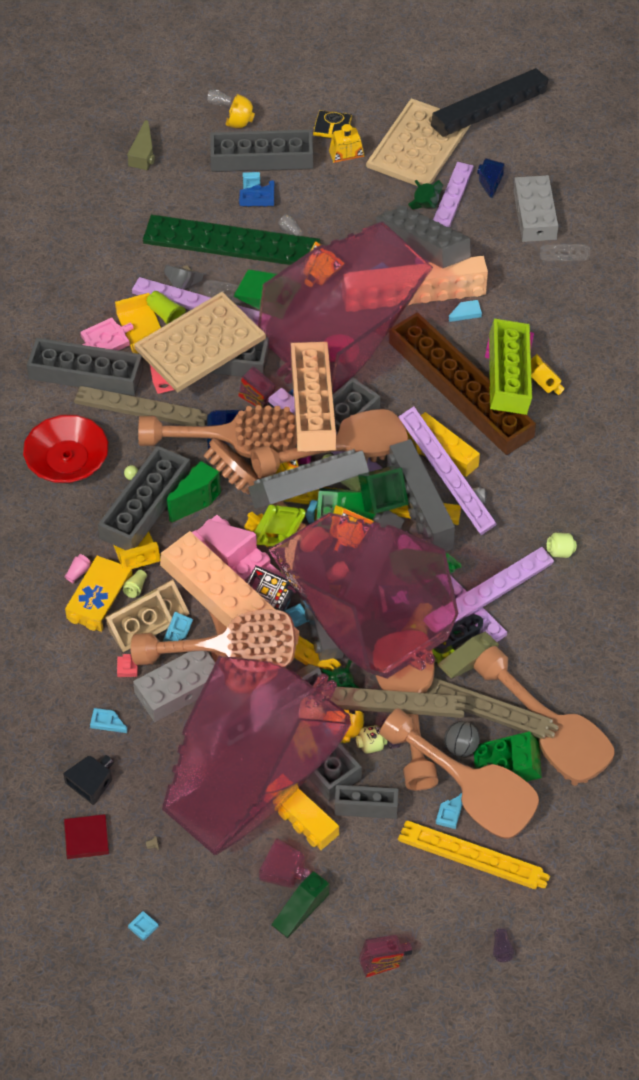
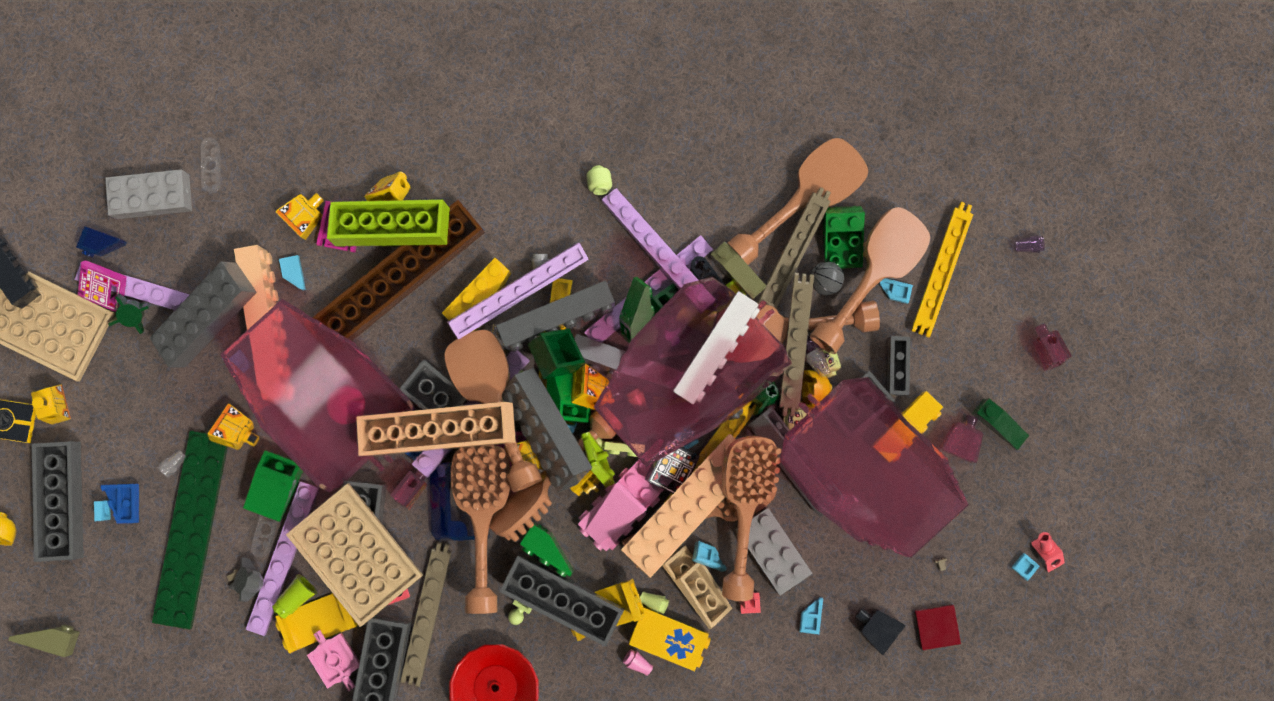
camera: 90 degrees left, 30 degrees up
none -> dark pink container [77,261,127,312]
none -> yellow torso [276,193,324,240]
none -> white brick [674,291,760,404]
none -> clear cone [805,348,831,378]
none -> coral bracket [1031,532,1065,572]

